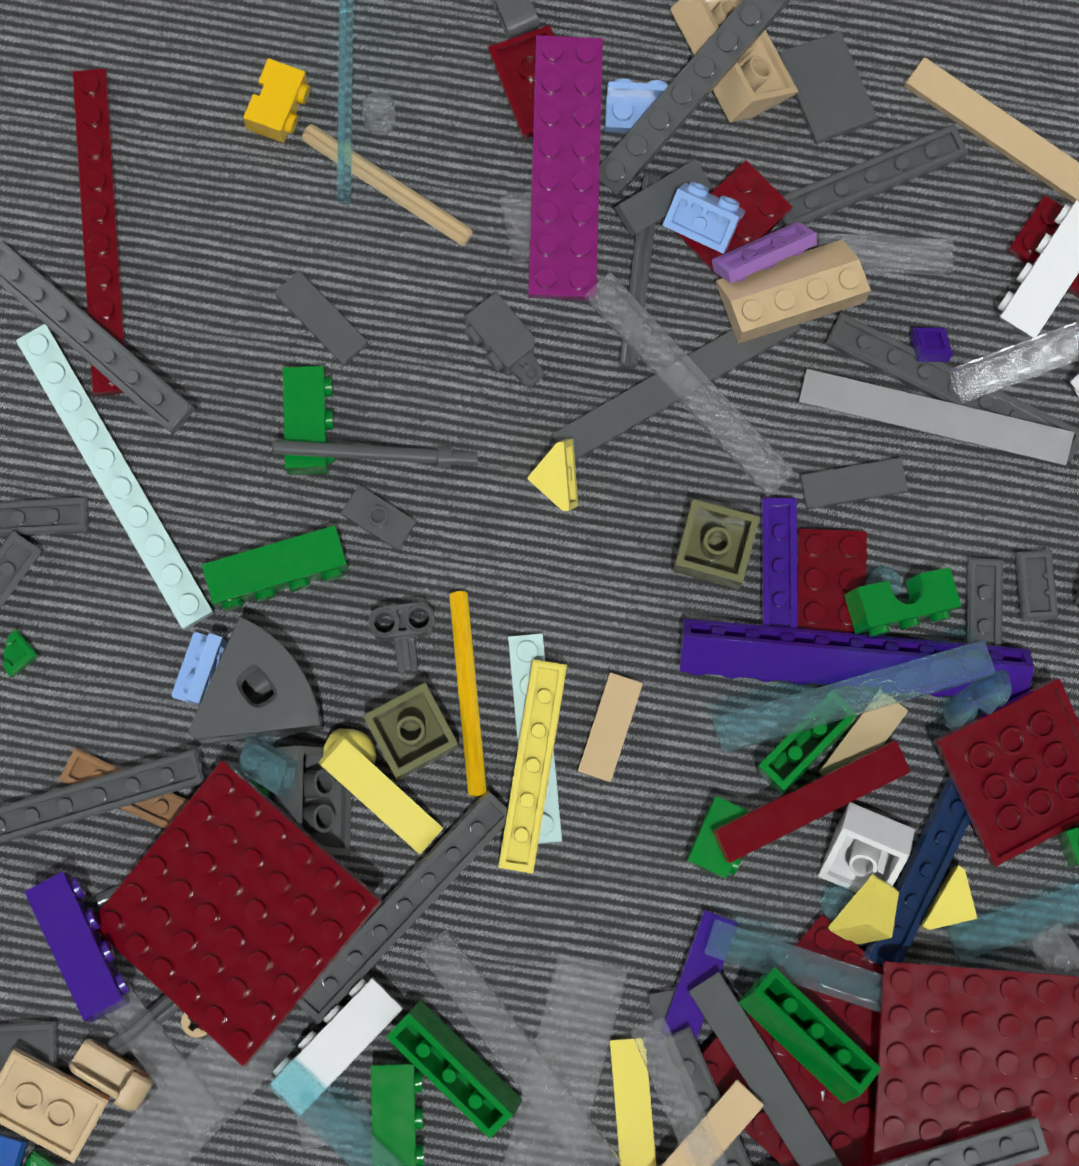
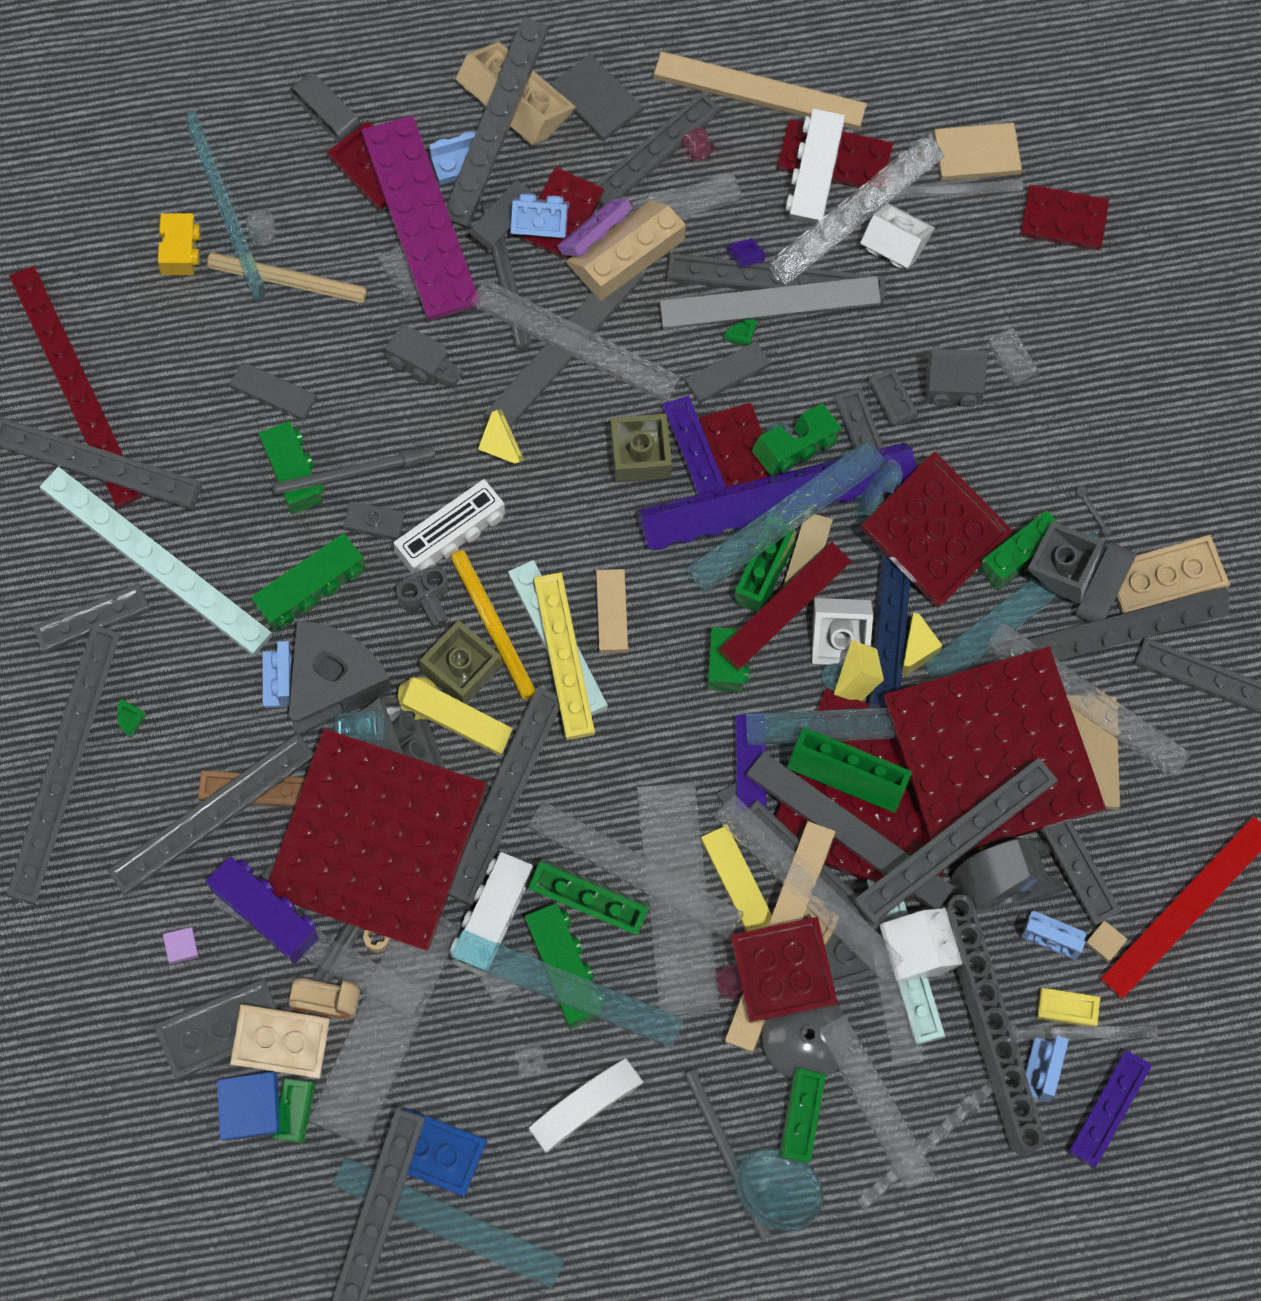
camera: 20 degrees left, 10 degrees down
none -> white brick [393,479,505,575]
none -> clear pink wheel [682,127,715,161]
none -> green tile [723,319,757,347]

